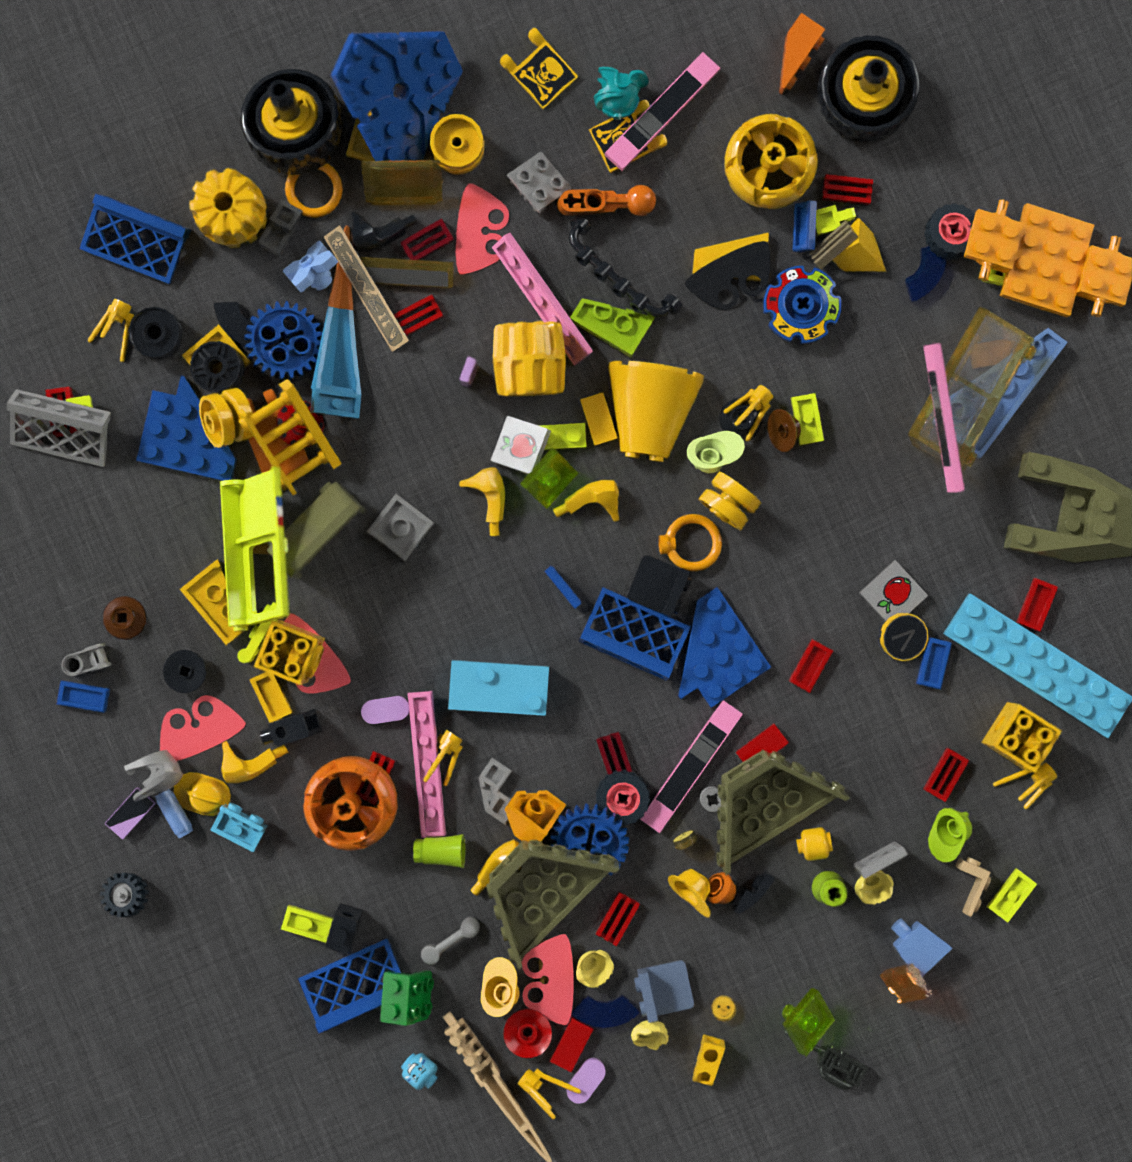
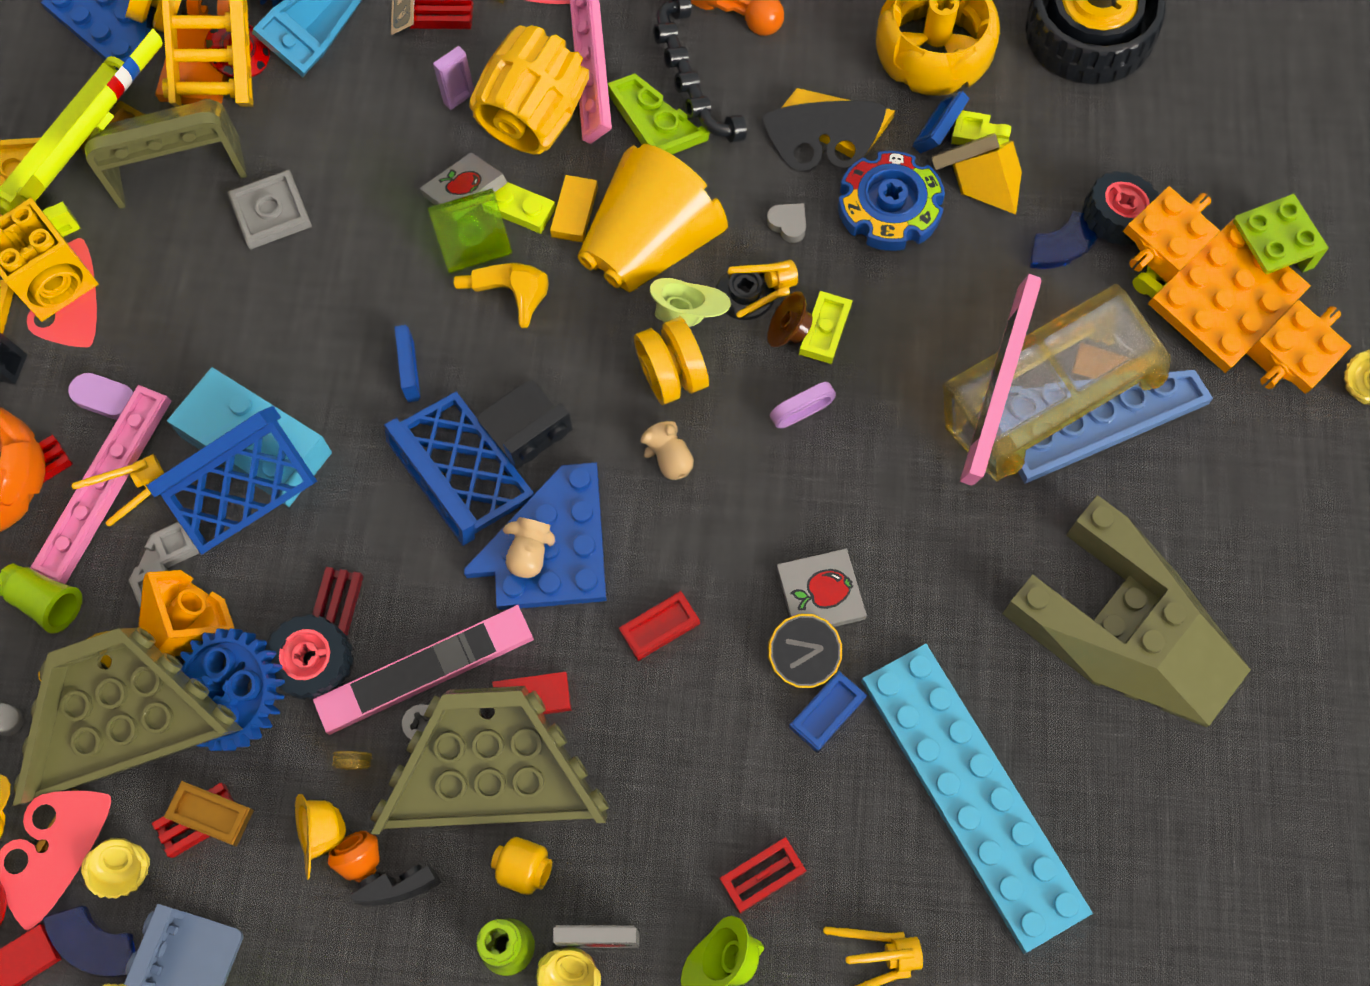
camera: 30 degrees right, 20 degrees down
yellow animal [459,467,505,536] -> none
light orange piece [659,514,722,572] -> none
red tile [822,174,873,205] -> none
yellow brick [981,702,1062,773] -> none
red tile [1016,578,1058,632] -> none
none -> blue fence [146,406,317,555]
none -> pearl gold tile [164,781,254,847]
none -> tan animal [503,517,555,578]
none -> tan animal [640,421,694,480]
none -> light grey tile [767,203,806,243]
none -> lavender tile [770,382,836,428]
none -> lime bracket [1233,194,1329,274]

